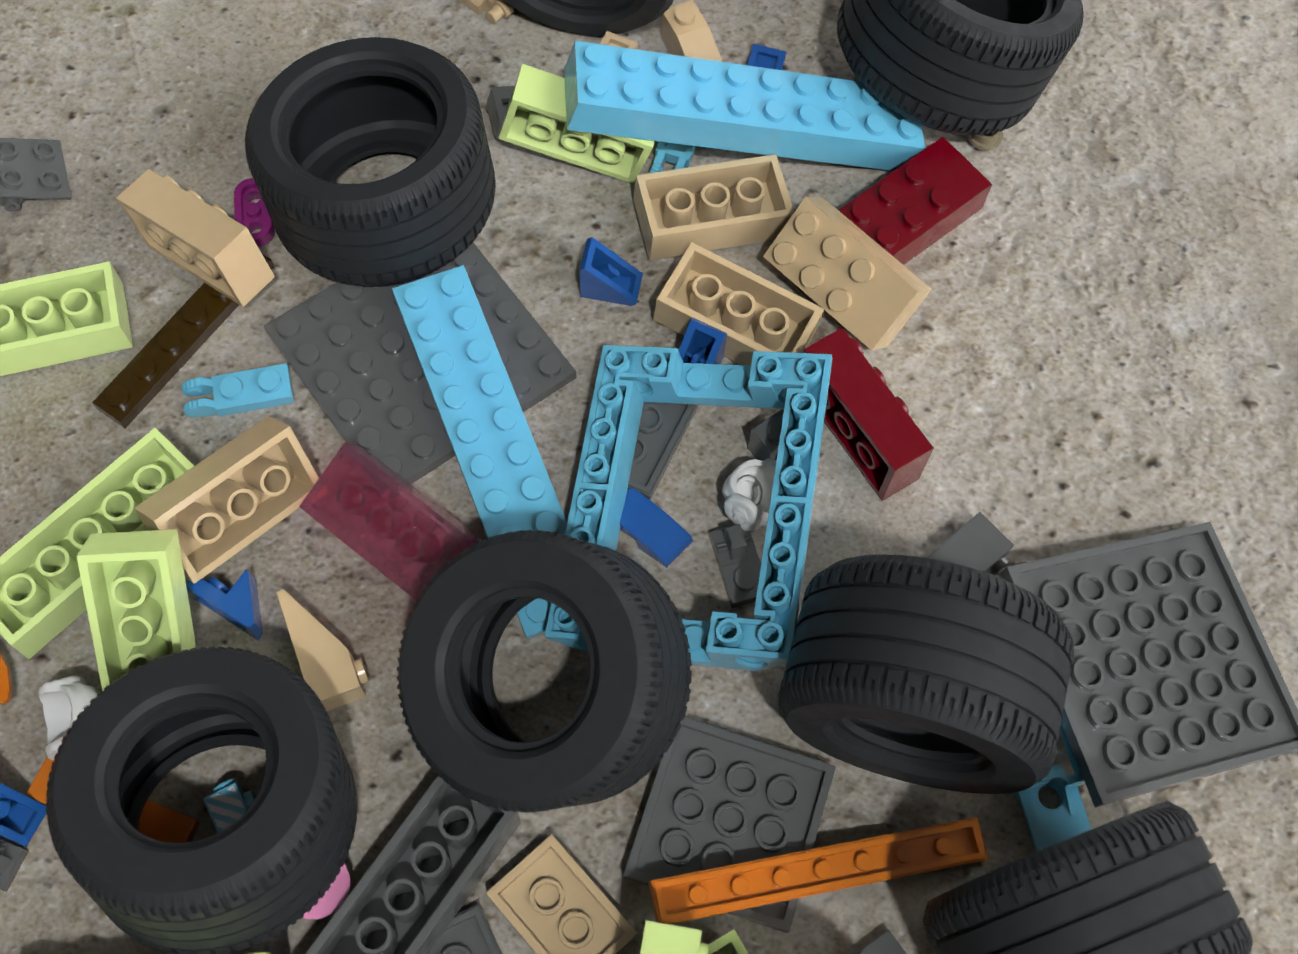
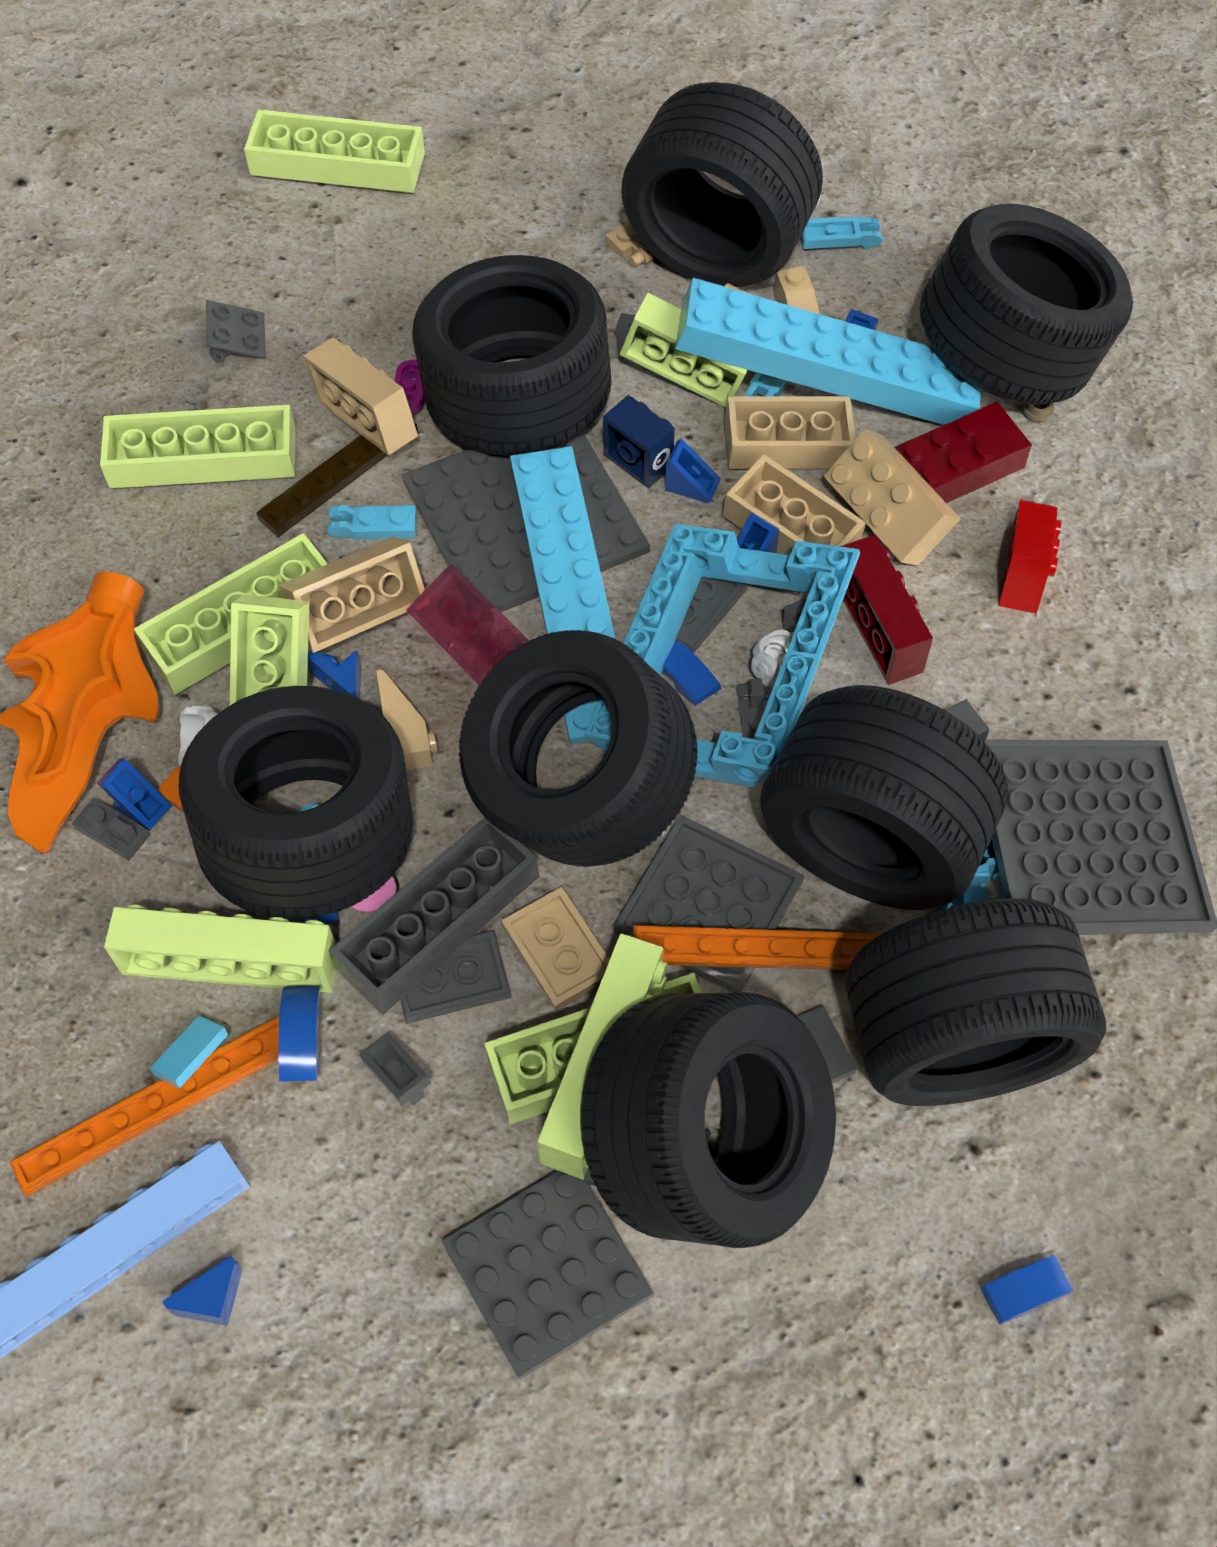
camera: 15 degrees right, 5 degrees down
none -> dark blue brick [603,394,675,489]
none -> red wedge [998,500,1062,614]

